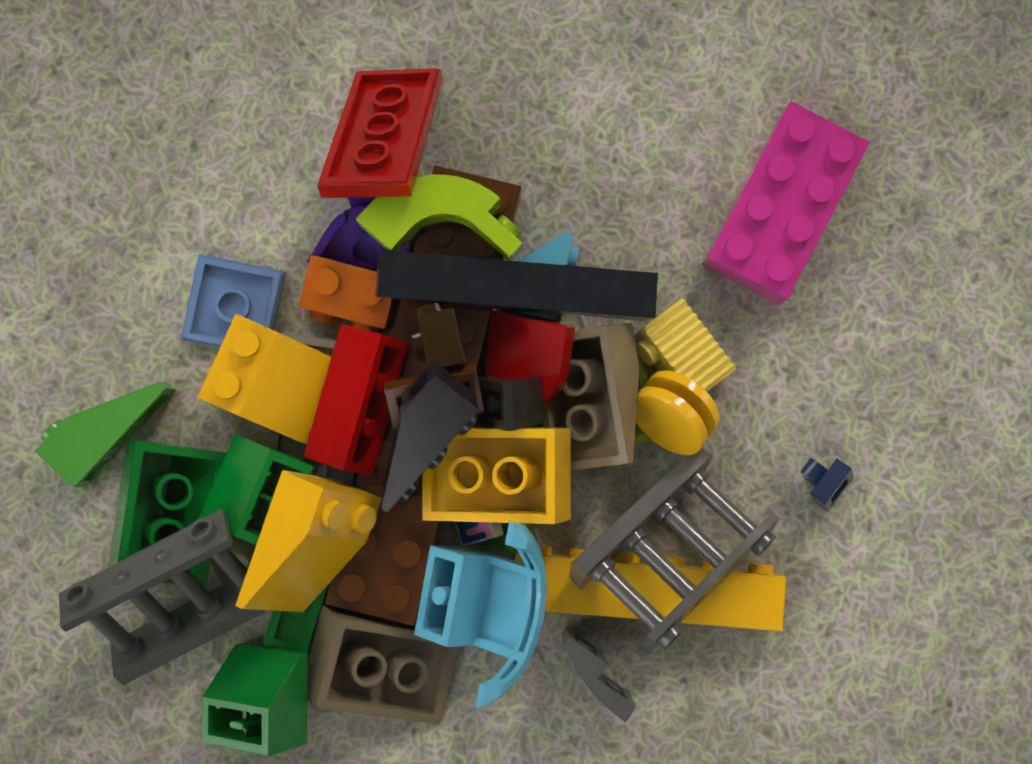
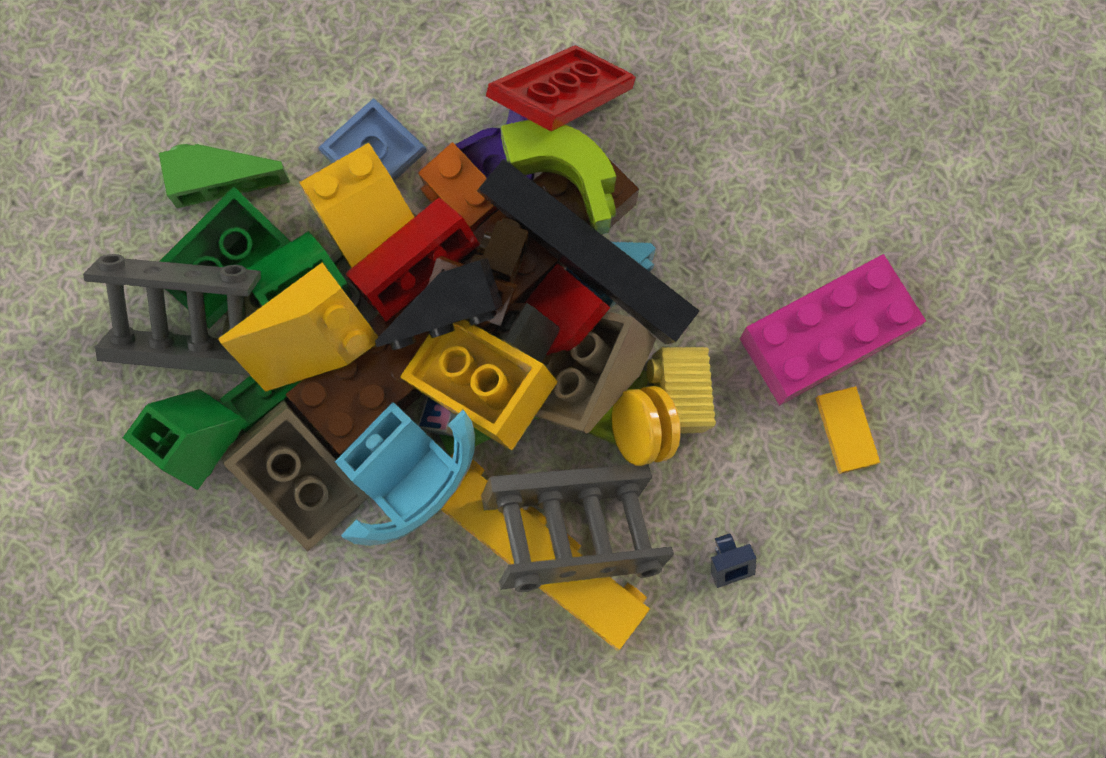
camera: 30 degrees right, 10 degrees down
dark grey slope [561,627,636,723] -> none
none -> yellow tile [815,386,880,474]

